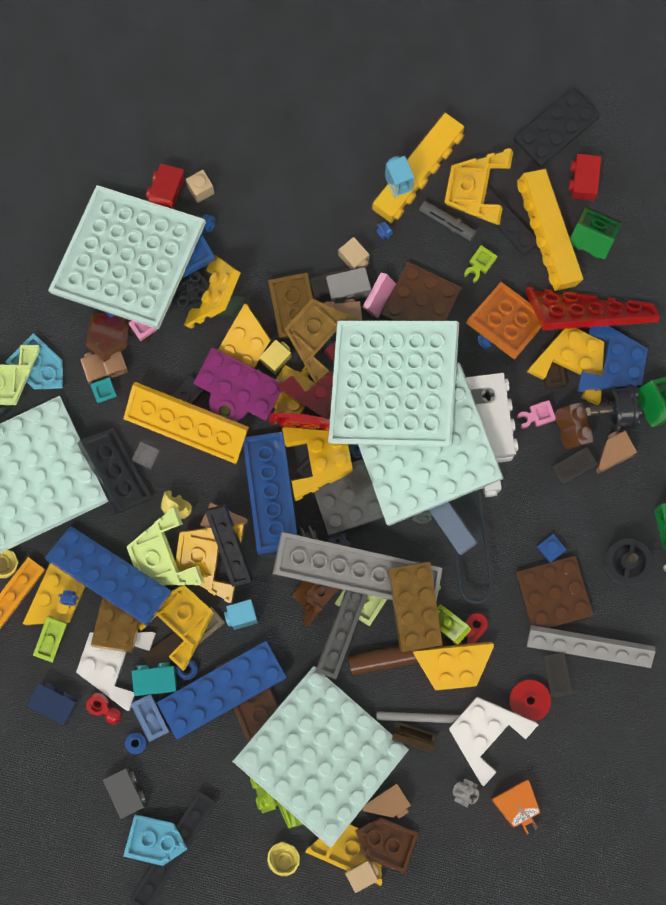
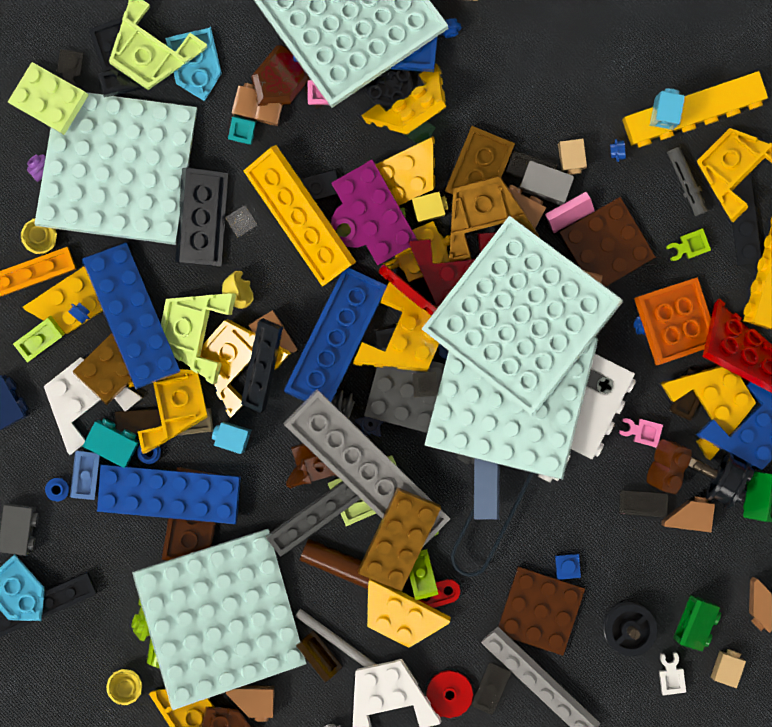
camera: 30 degrees right, 10 degrees up
red plate [86,693,121,725] -> none

